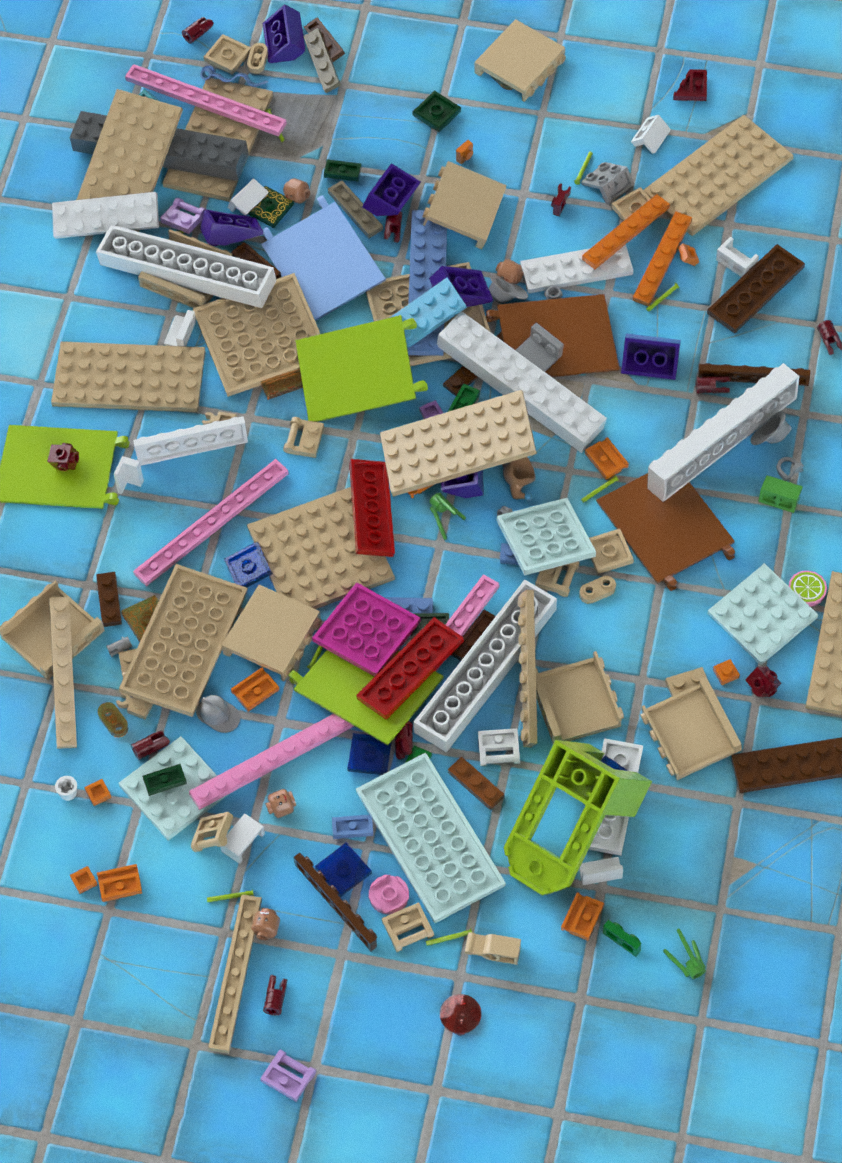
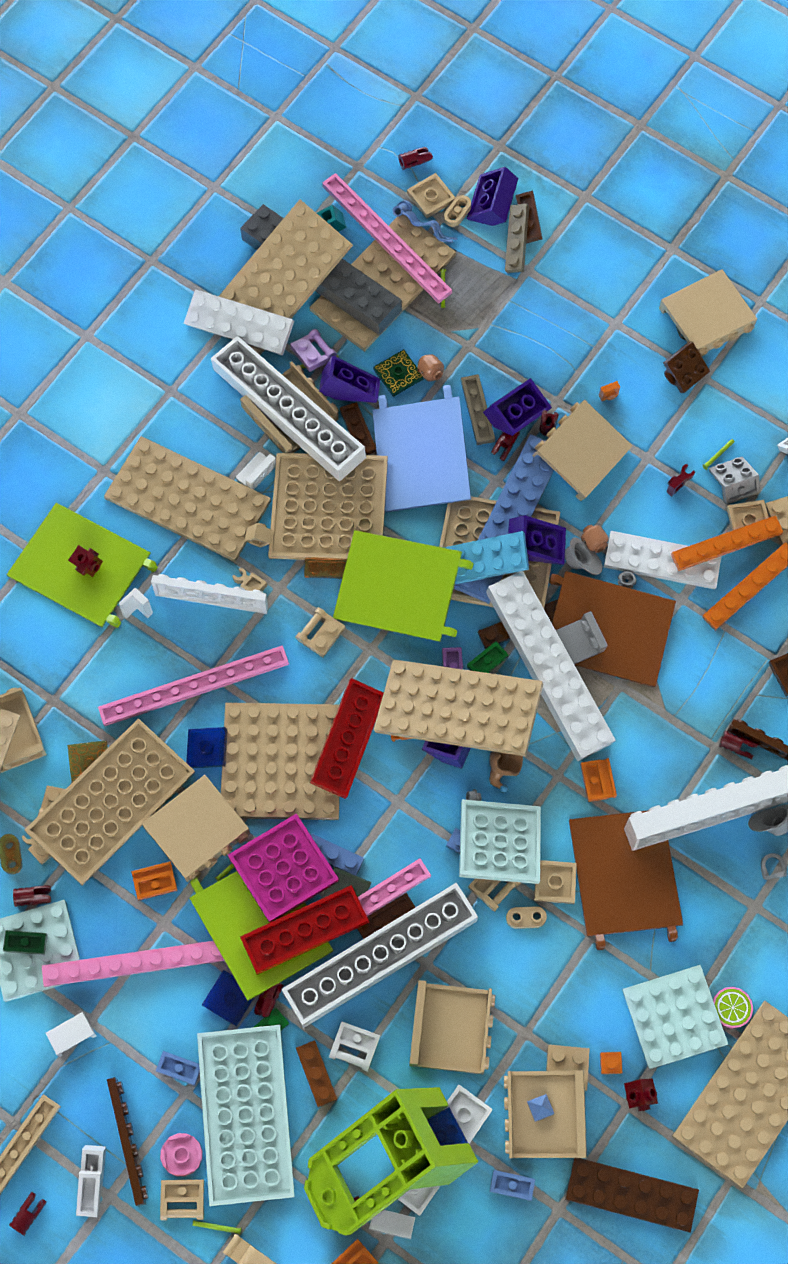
camera: 20 degrees right, 10 degrees up
reddish brown plate [96,572,122,627] -> none
light grey pin [106,636,132,657] -> none
tan plate [191,812,233,852] -> none
light grey piece [196,695,240,733] -> none
lime piece [207,889,254,902] -> none
white panel [227,178,268,215] -> none
nougat head [251,908,280,941] -> none
nougat head [265,789,297,818] -> none
clear blue plate [315,842,372,897] -> none
dark green plate [324,159,362,182] -> none
dark green plate [412,90,461,132] -> none
bright green plant [429,493,466,540] -> none
tan plate [518,590,537,748] -> none
lime piece [581,475,619,503] -> none
dark purple slope [621,334,681,380] -> none
lime piece [646,283,680,312] -> none
orange plate [678,243,699,266] -> none
bright green hinge [758,475,803,513] -> none
none -> white slope [76,1145,106,1217]
none -> tan plate [245,523,273,548]
none -> medium blue plate [489,1170,535,1201]
none -> medium blue slope [527,1094,554,1122]
none -> dark red hinge [539,410,559,436]
none -> reddish brown plate [663,341,710,393]

